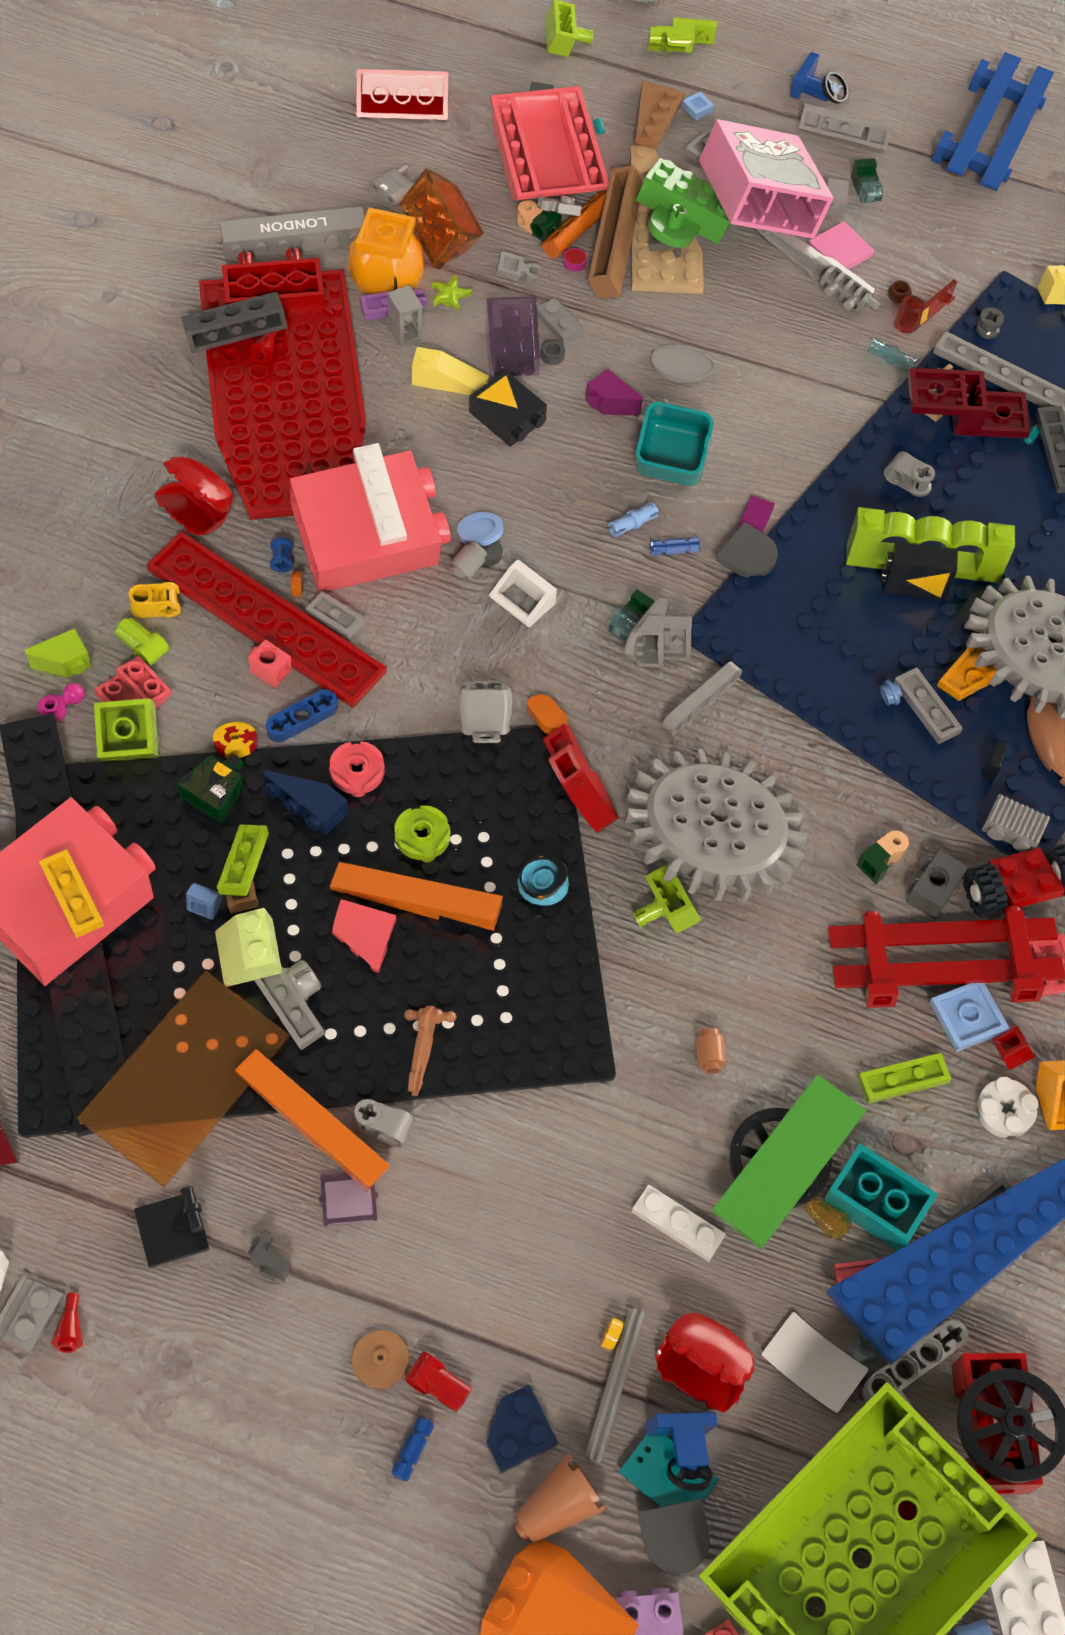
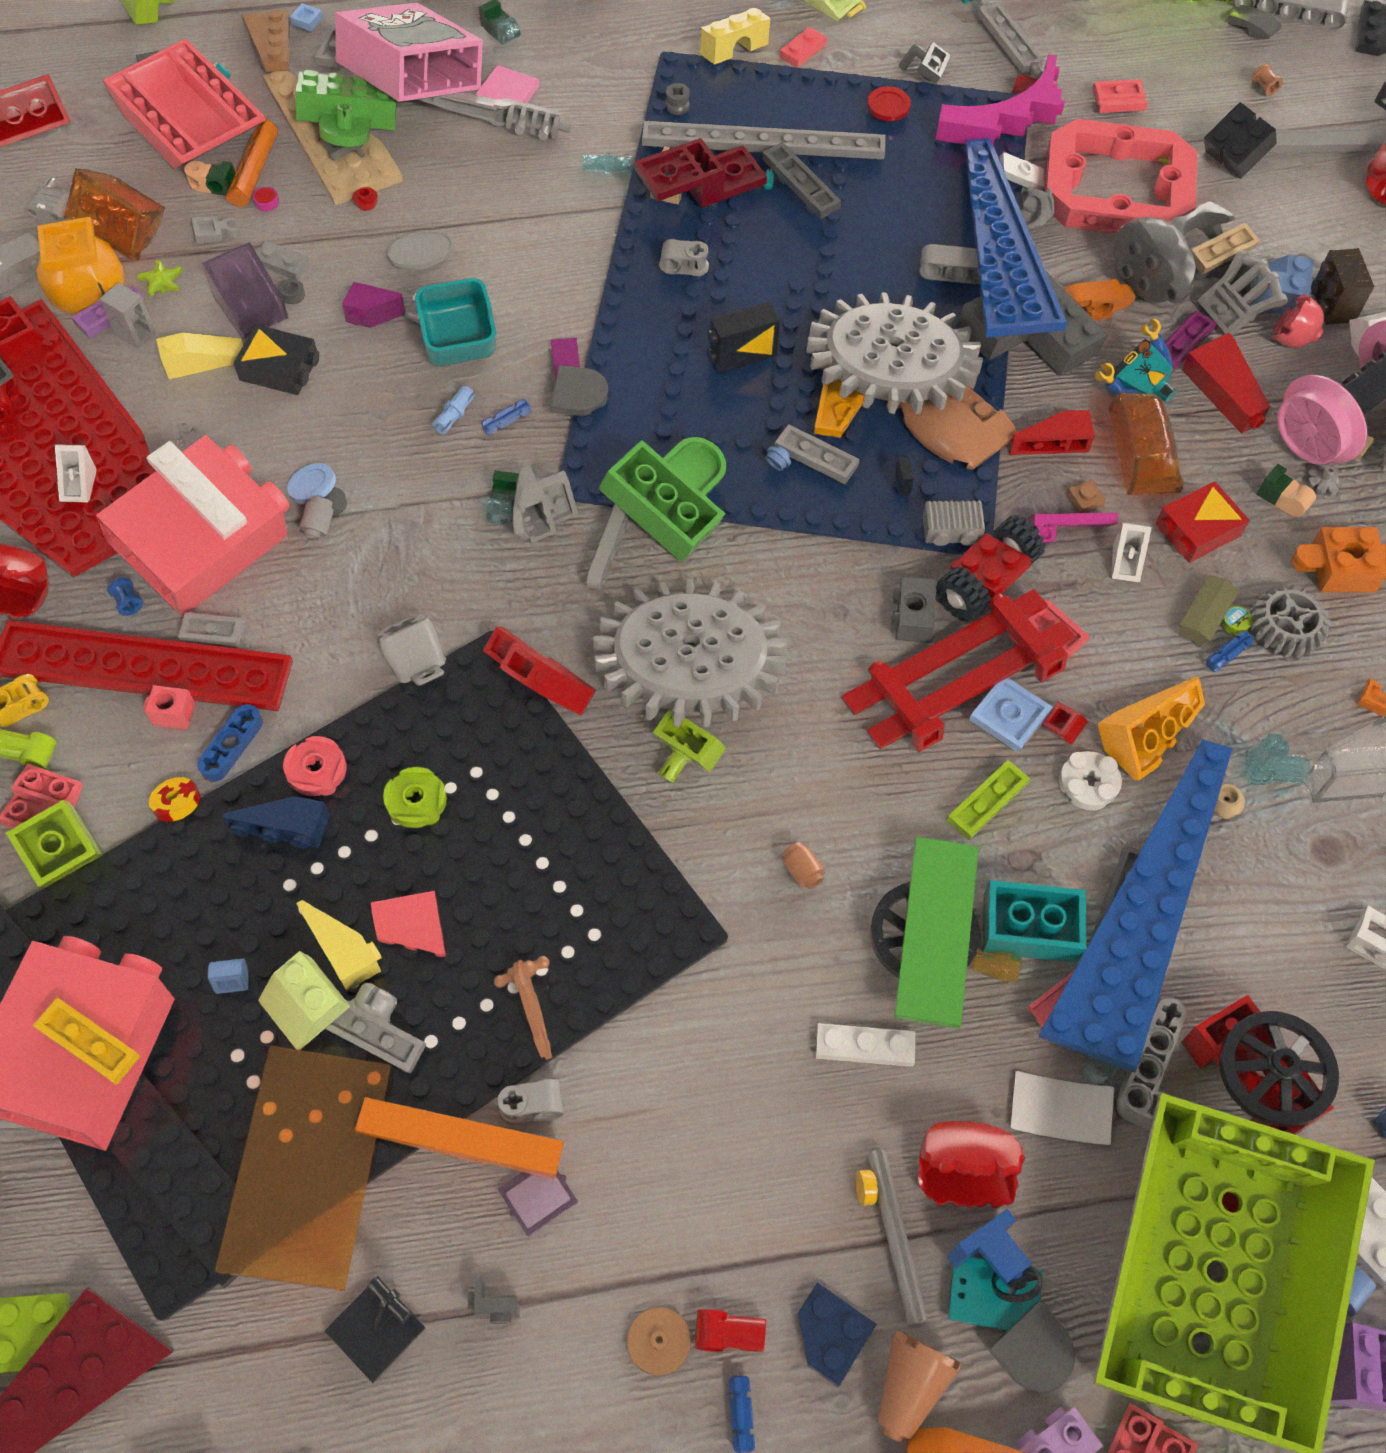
camera: 25 degrees left, 0 degrees up
dark green torso [177,754,244,824] -> none
lime plate [217,825,269,896] -> none
medium nougat plate [226,880,259,914] -> none
orange tile [290,570,303,597] -> none
orange slope [330,862,503,931] -> none
white tile [489,560,557,627] -> none
medium azure piece [517,856,569,906] -> none
orange tile [527,694,568,734] -> none
light grey plate [537,195,582,216] -> none
medium nougat brick [588,165,643,299] -> none
lime fence [846,507,1015,583] -> none
leg [856,831,909,884] -> none
reddish brown plate [888,280,912,303] -> none
clear red door [894,279,957,334] -> none
none -> white slope [55,445,97,502]
none -> light yellow slope [296,900,382,991]
none -> red plate [353,187,378,211]
none -> bright green brick [599,437,726,563]

